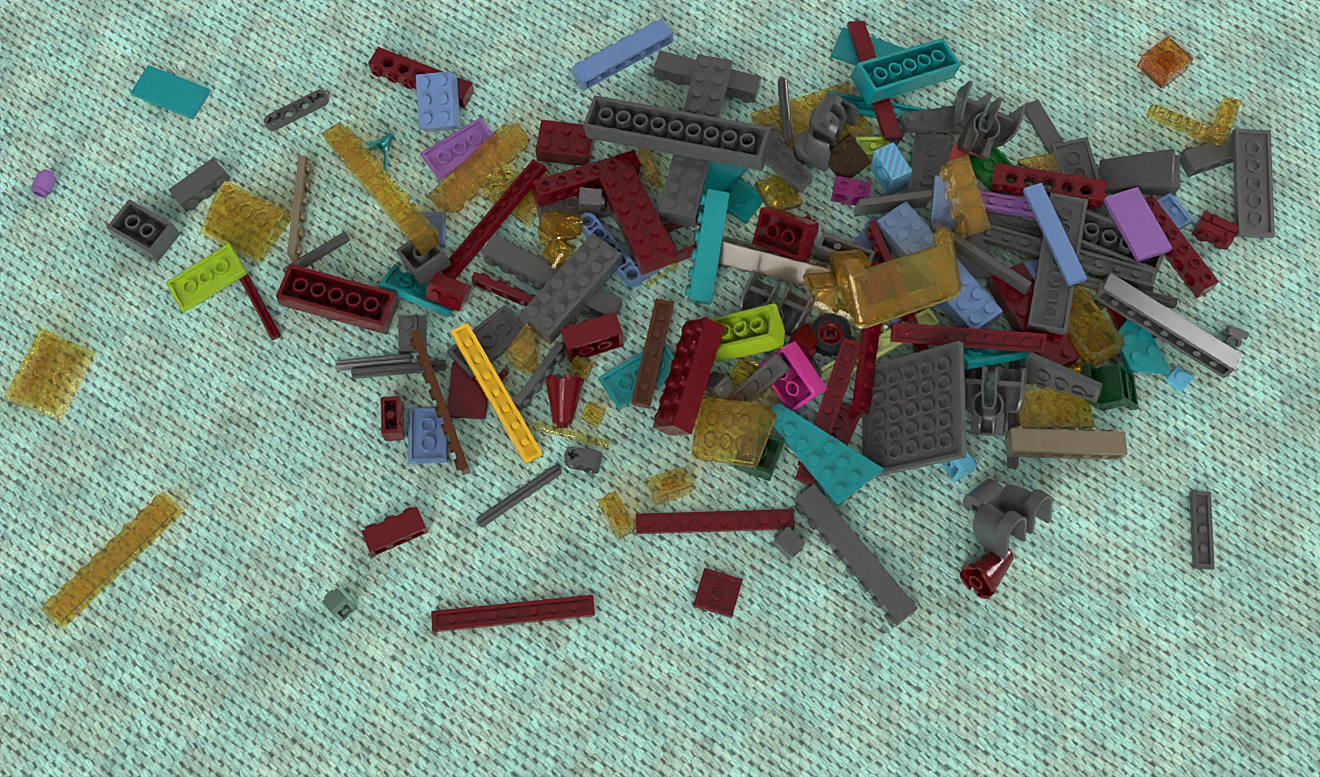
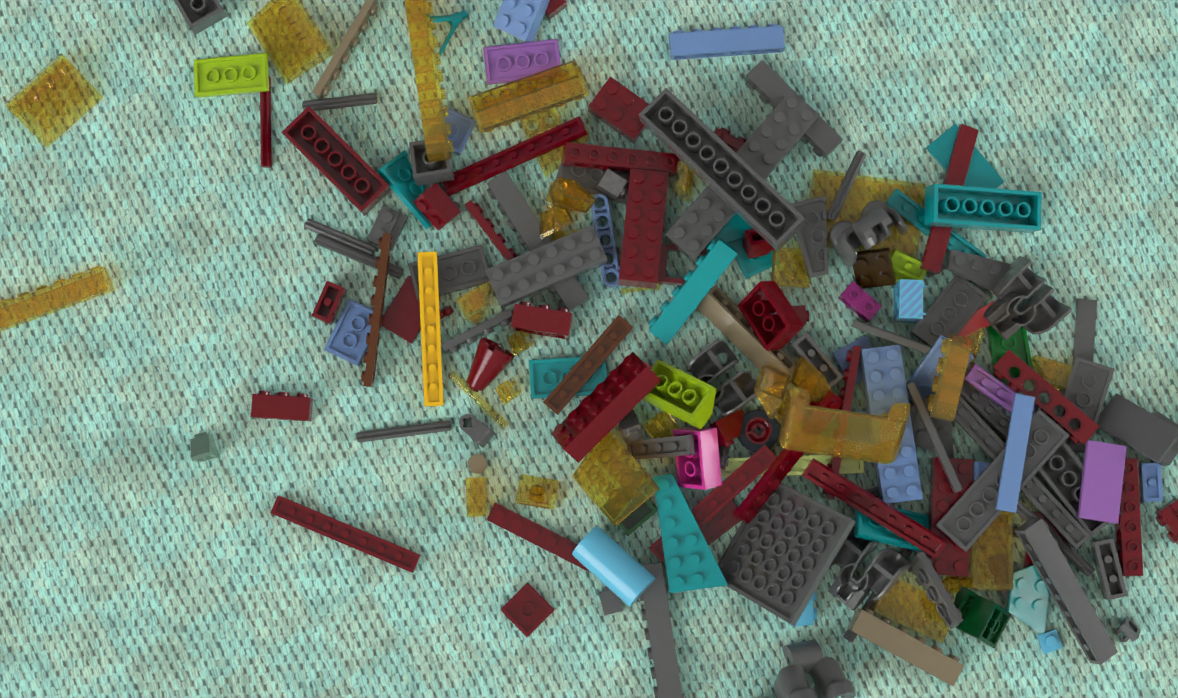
camera: 30 degrees right, 15 degrees up
none -> dark tan tile [468,454,487,474]
none -> medium azure brick [572,526,656,607]
none -> dark red slope [742,229,774,259]
none -> dark grey brick [1090,537,1128,600]

